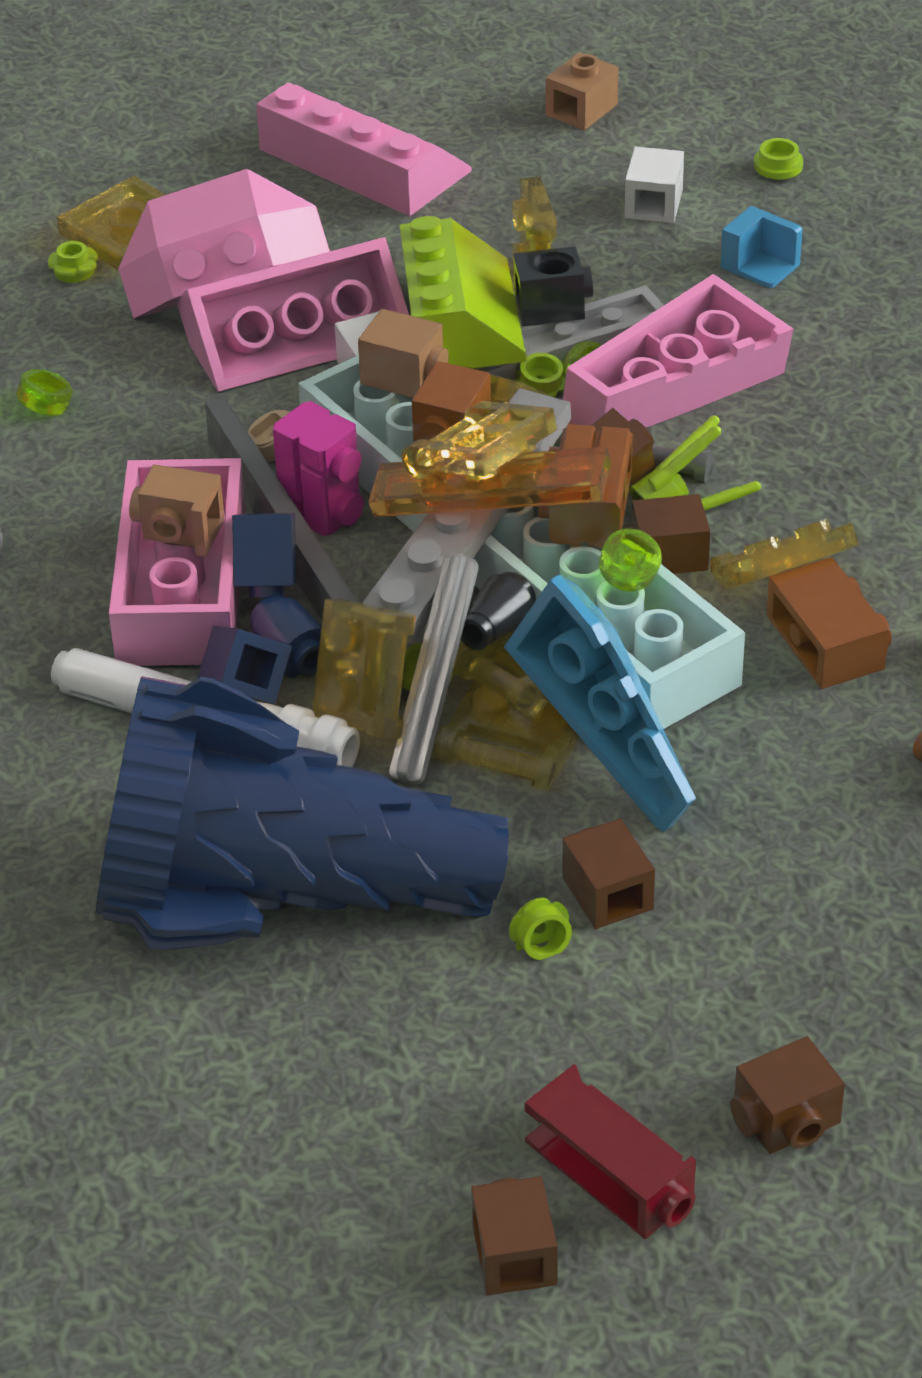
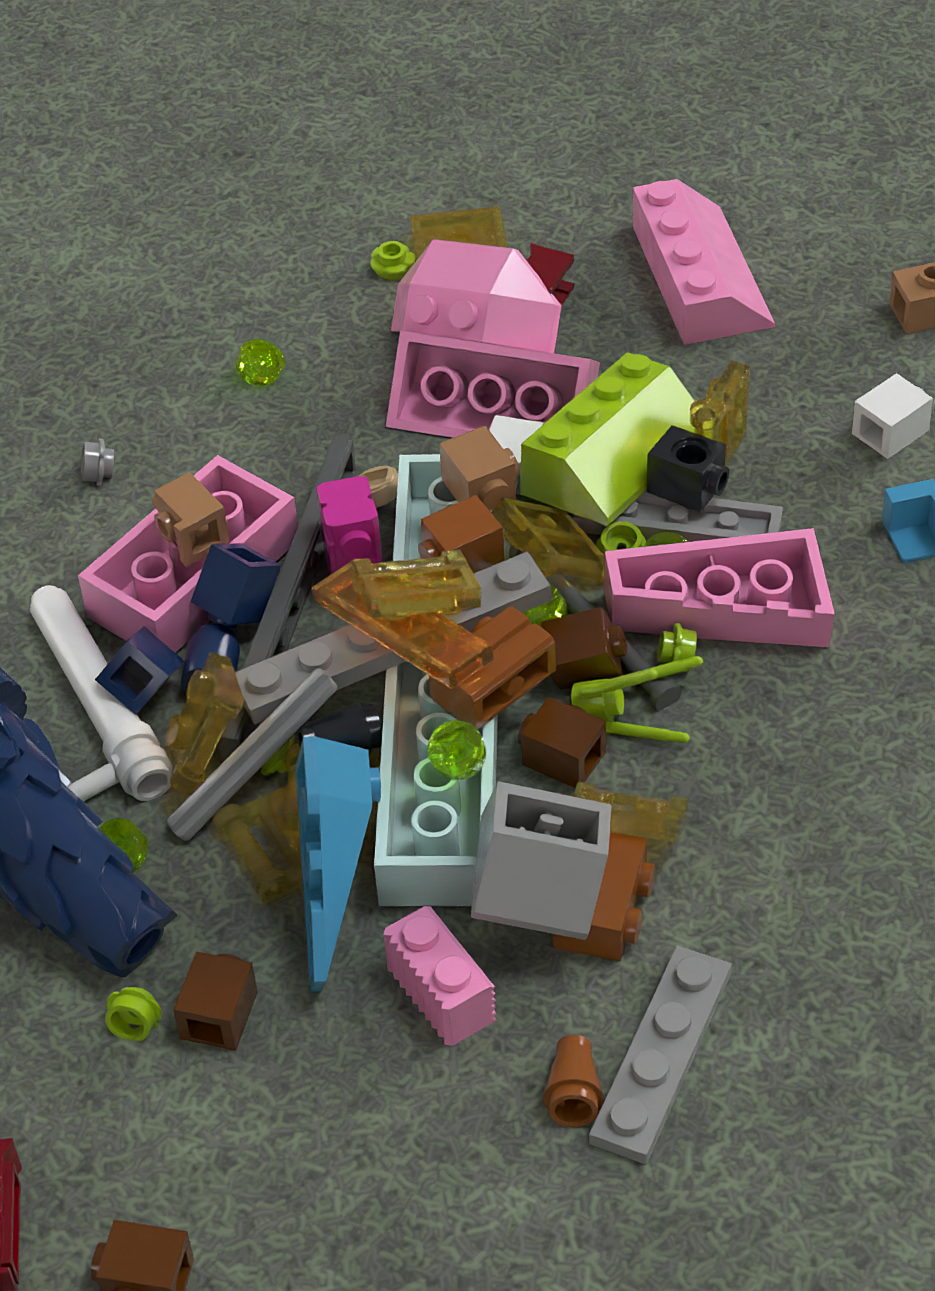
camera: 40 degrees right, 5 degrees up
none -> bright pink brick [383,906,497,1046]
none -> light grey slope [471,781,611,940]
none -> lime plate [657,623,697,673]

